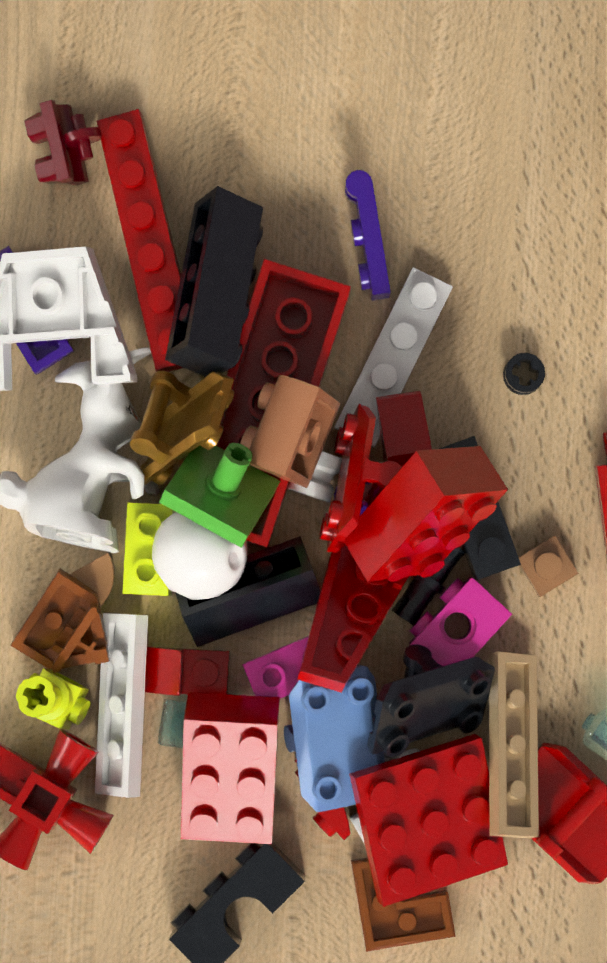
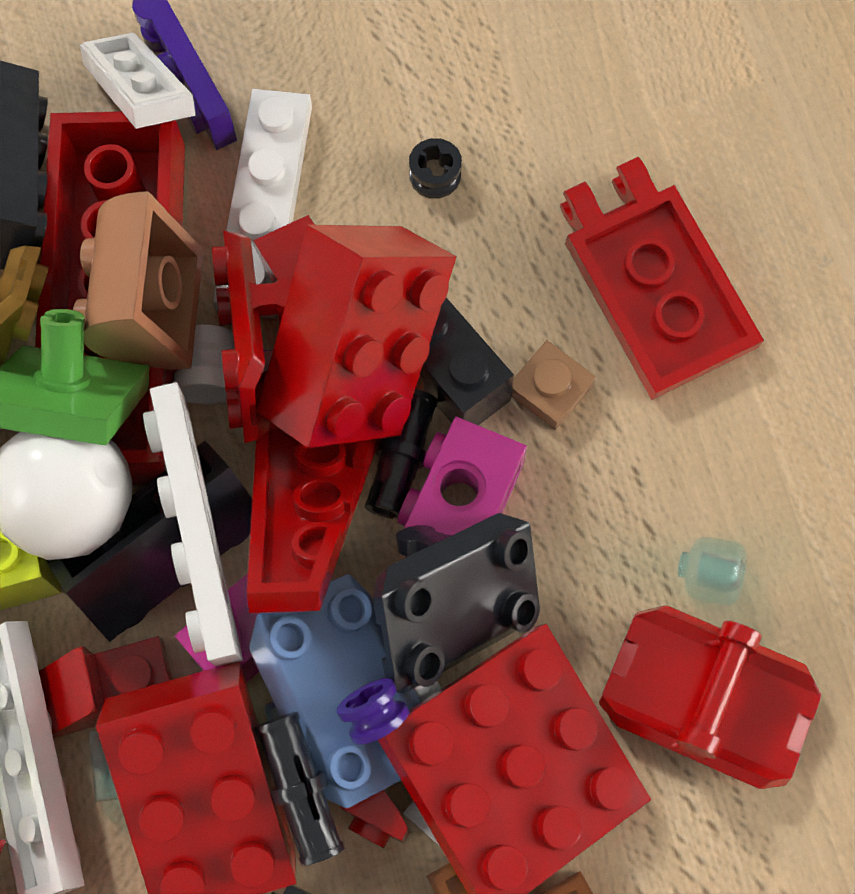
camera: 25 degrees left, 15 degrees down
tan plate [489,651,539,838] -> none
none -> white tile [80,33,195,129]
none -> white plate [143,382,243,667]
none -> black pin [254,712,345,866]
none -> dark purple bush [336,678,409,745]

